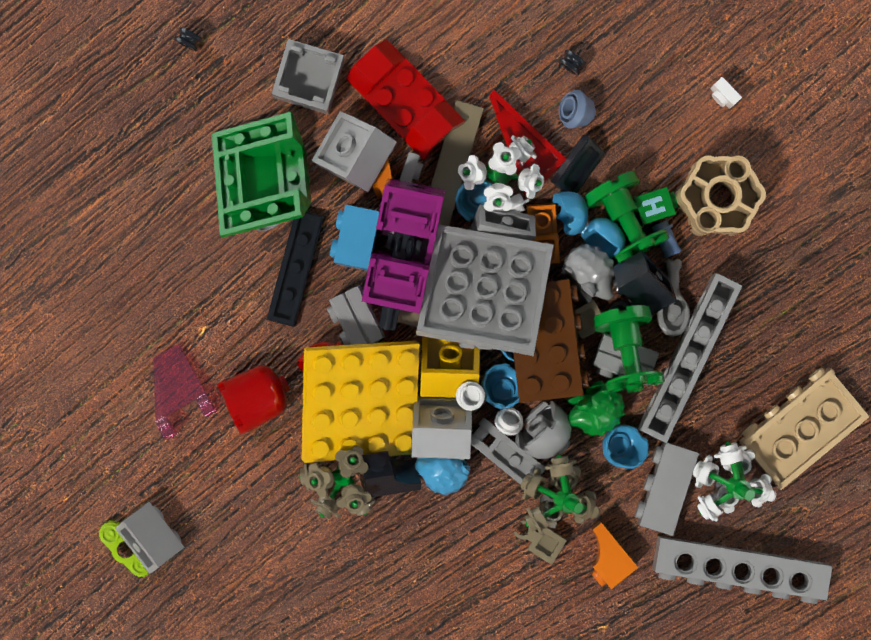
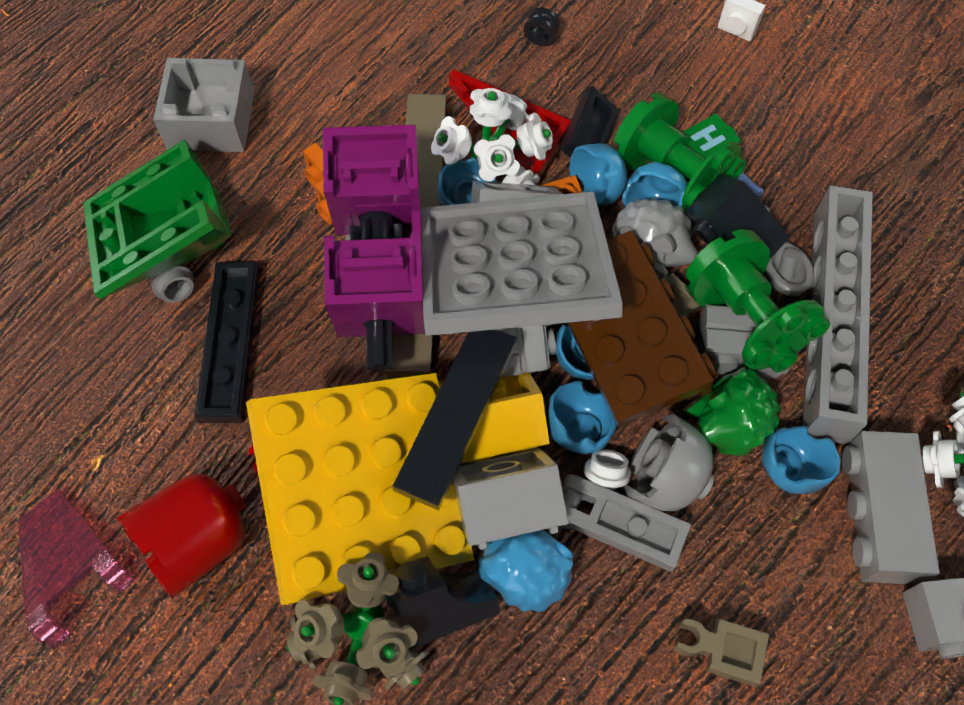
camera: 10 degrees left, 25 degrees down
black bush [173,27,203,52] -> none
light grey container [312,111,397,192] -> none
light grey brick [327,285,386,345] -> none
dark azure brick [330,205,379,271] -> none
red piece [346,40,465,161] -> none
white plate [456,381,485,411] -> none
dark tan plant [521,455,600,535] -> none
sand blue cone [559,90,596,129] -> none
orange arch [590,520,638,589] -> none
tan piece [675,156,766,236] -> none
none -> black tile [392,330,517,511]

